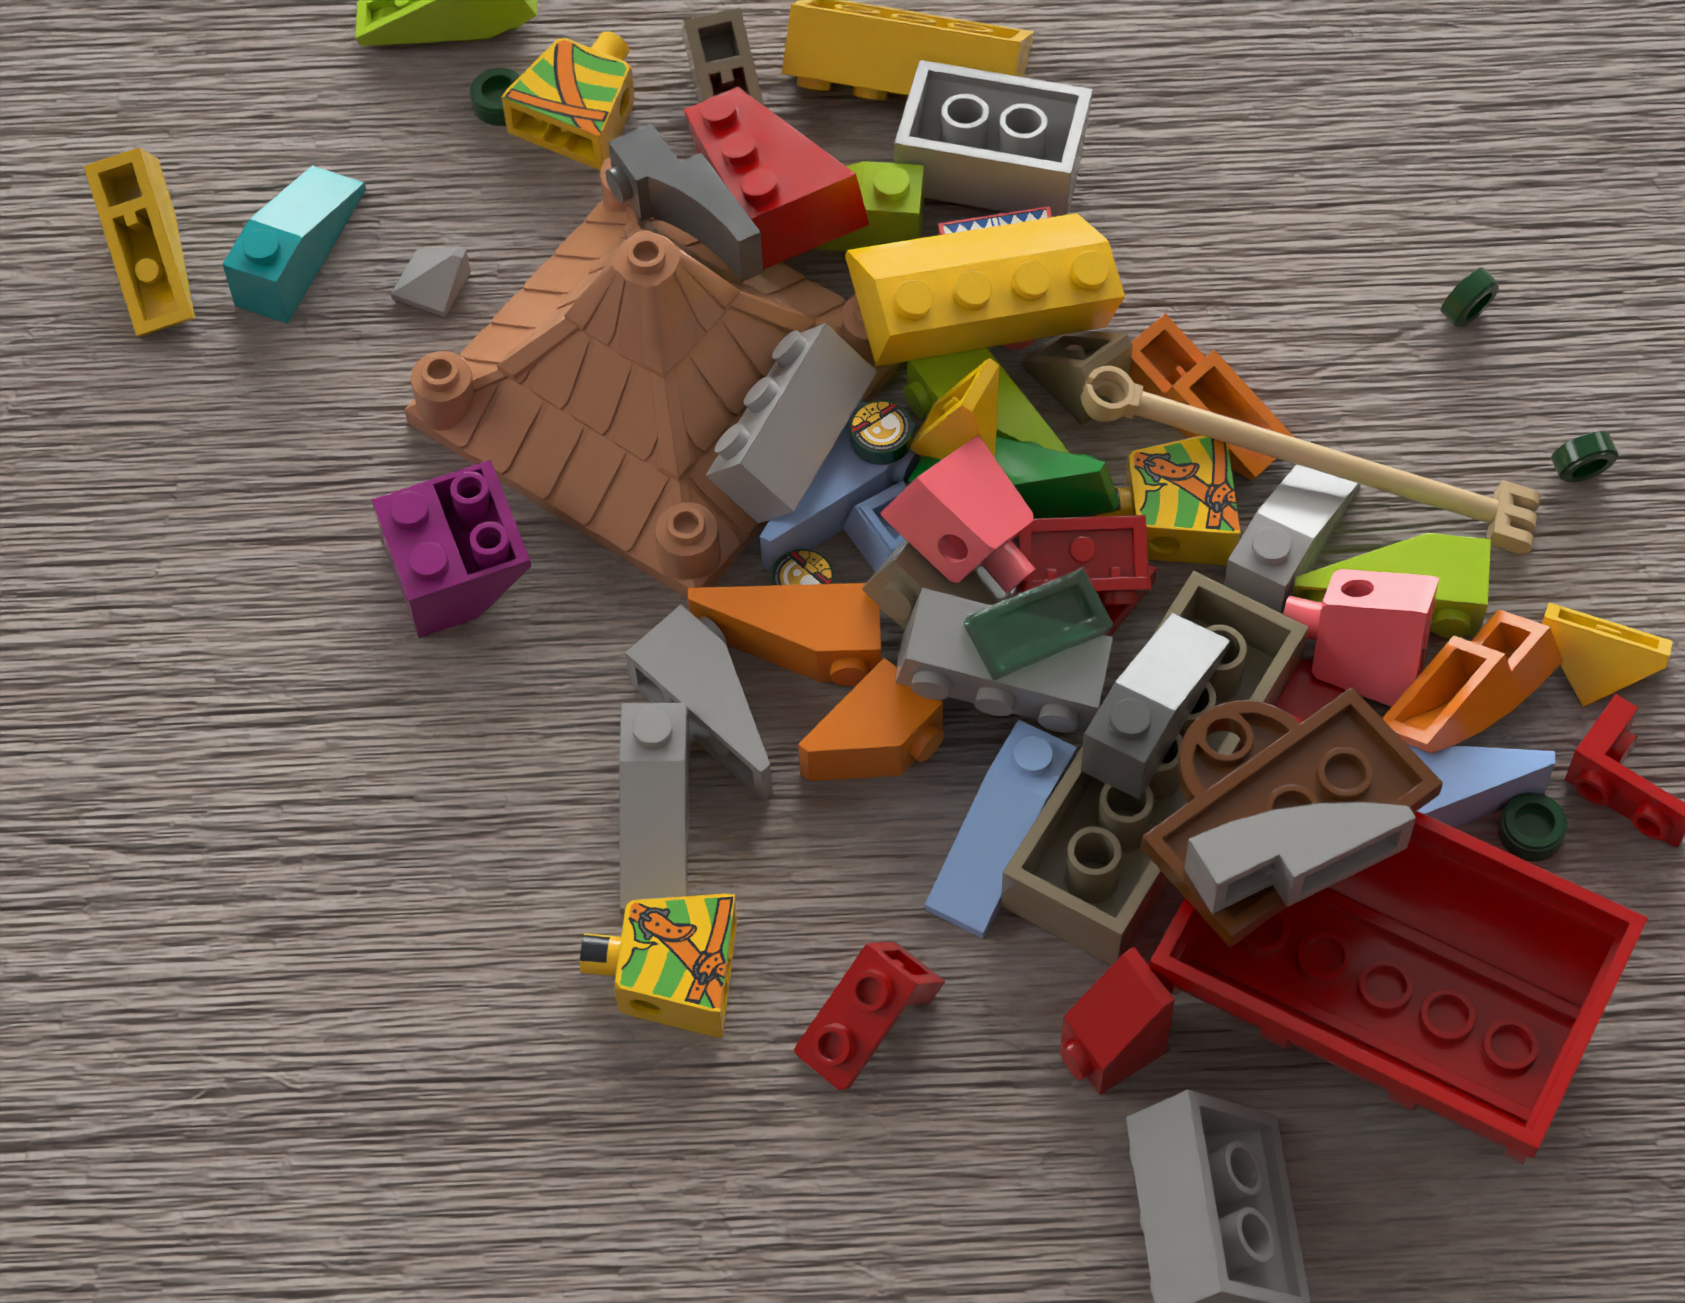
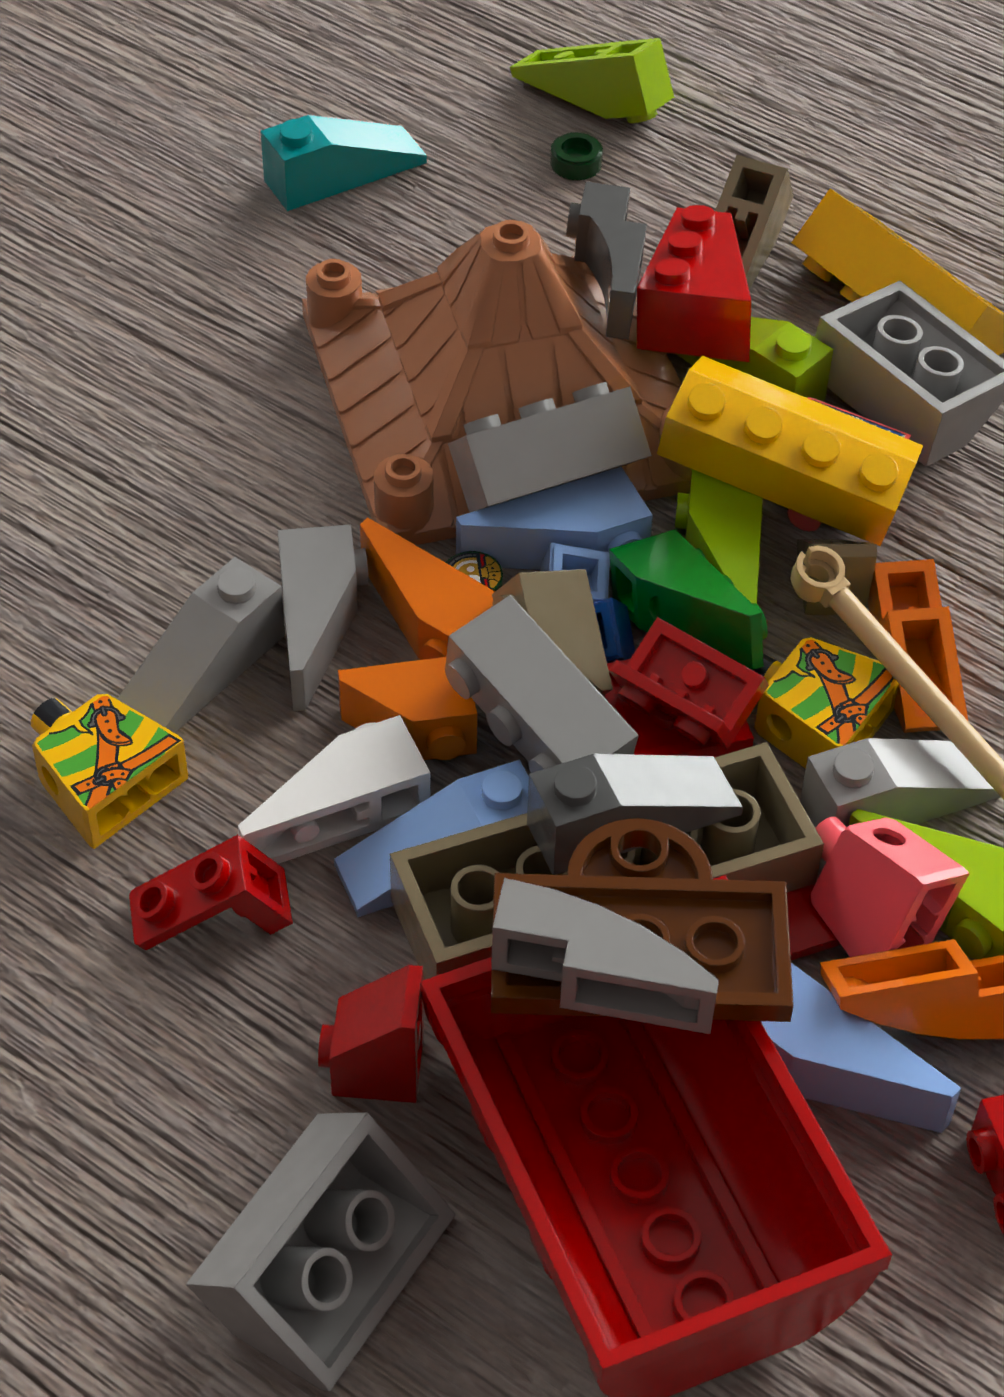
camera: 35 degrees right, 10 degrees down
yellow slope [83,147,195,337] -> none
magenta slope [371,460,531,638] -> none
light grey slope [391,247,471,318] -> none
torso [502,31,635,171] -> none
tile [850,400,913,465] -> none
coral torso [880,435,1035,594] -> none
yellow slope [910,358,999,460] -> none
clear green tile [963,568,1113,681] -> none
dark green tile [1498,793,1567,862] -> none
none -> white slope [238,715,430,864]

